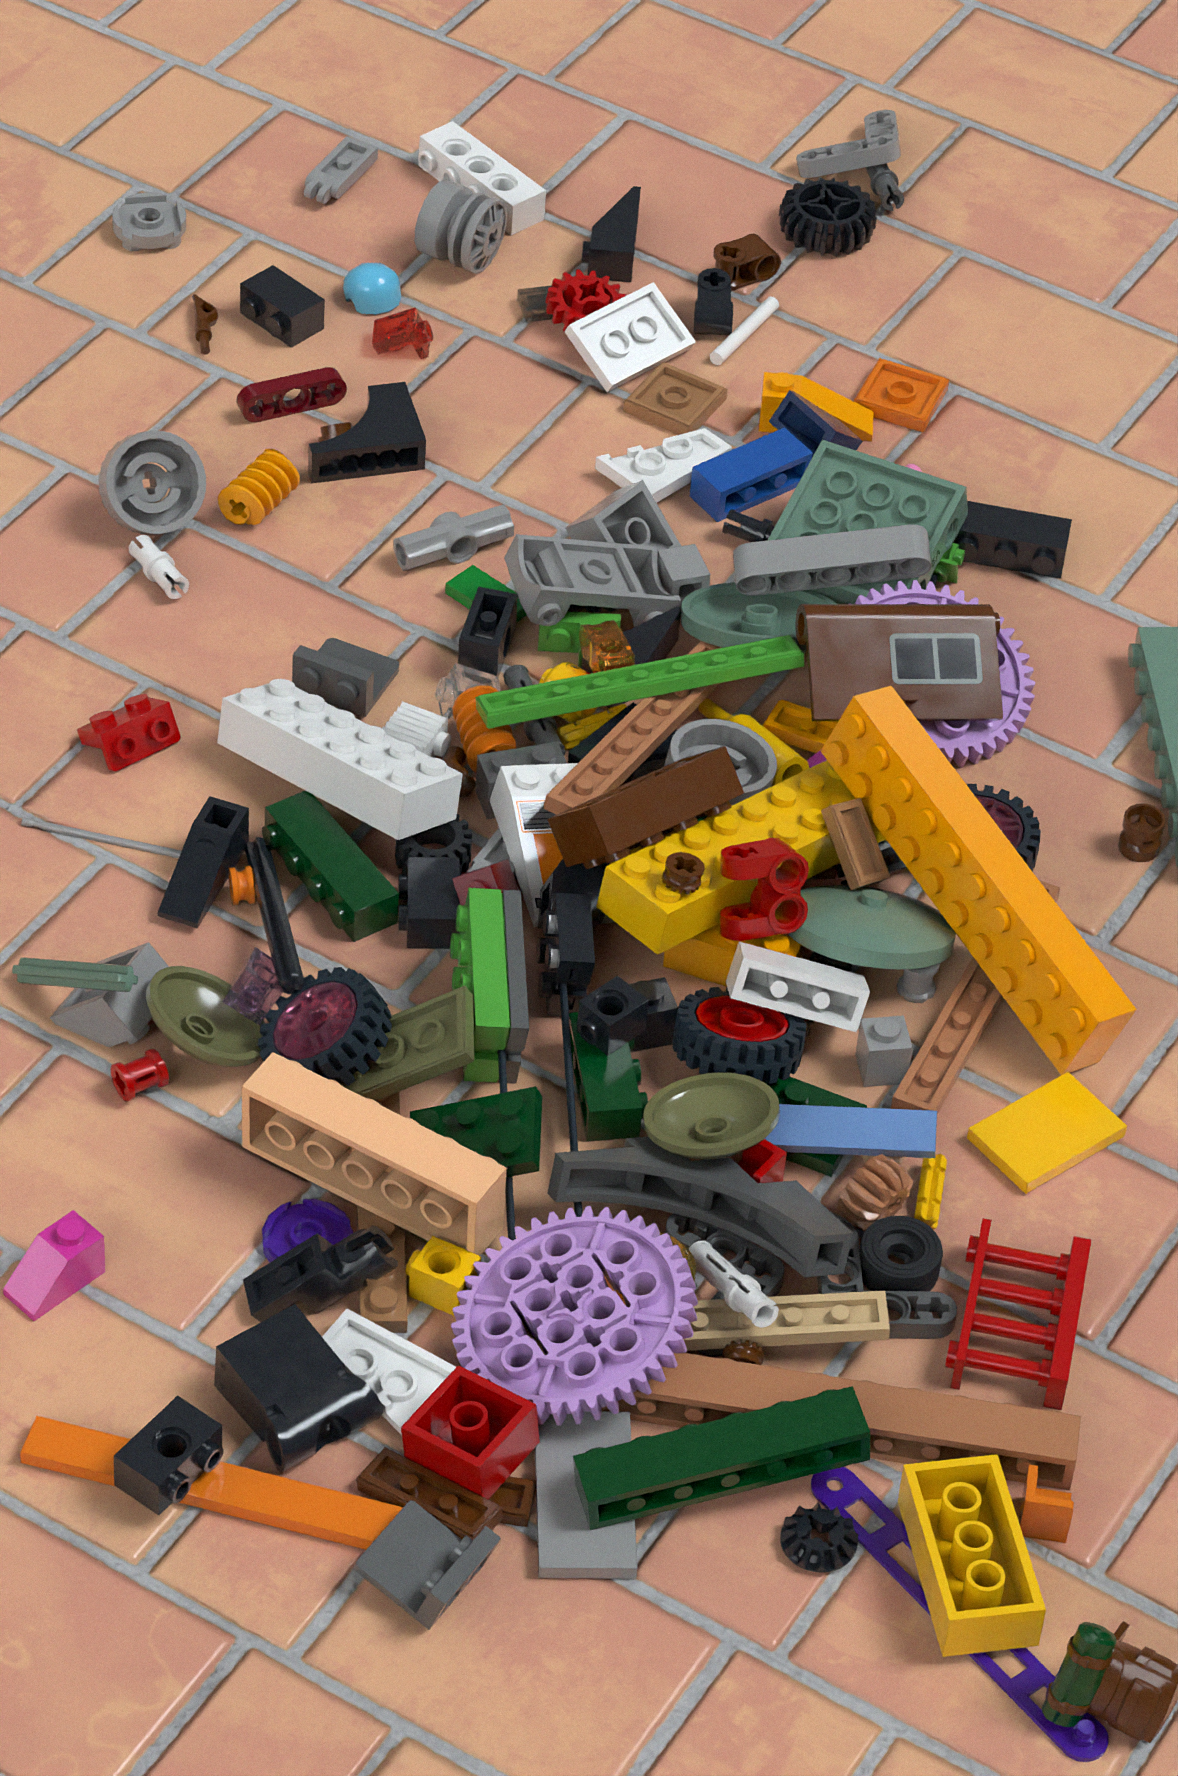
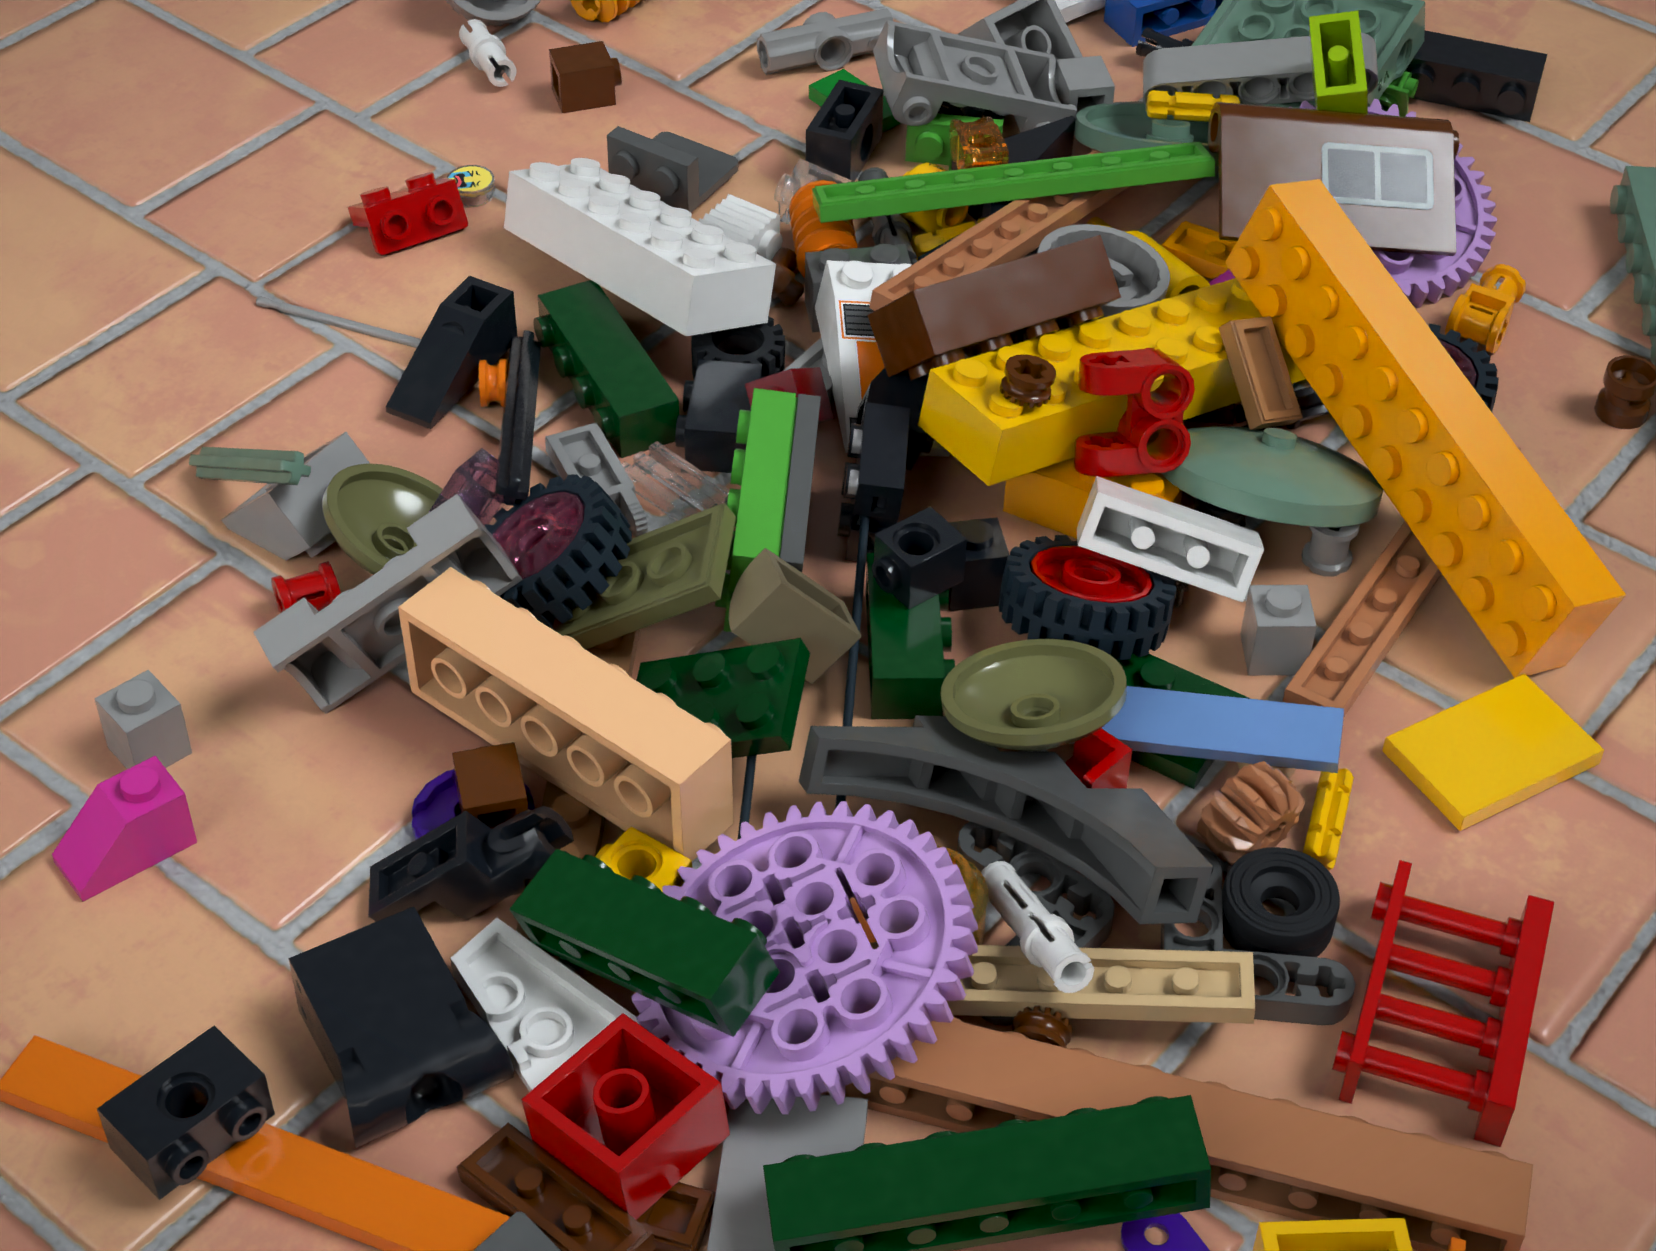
camera: 10 degrees right, 0 degrees up
none -> light grey brick [94,670,192,769]
none -> light grey piece [254,494,522,714]
none -> tile [447,165,496,207]
none -> reddish brown brick [452,742,528,829]
none -> dark green brick [509,848,780,1037]
none -> light grey hinge [545,422,648,537]
none -> reddish brown brick [549,41,622,113]
none -> clear tile [622,441,730,521]
none -> dark tan brick [729,548,862,684]
none -> yellow axle [1146,90,1241,122]
none -> lime brick [1309,11,1368,114]
none -> light orange connector [1445,264,1526,353]

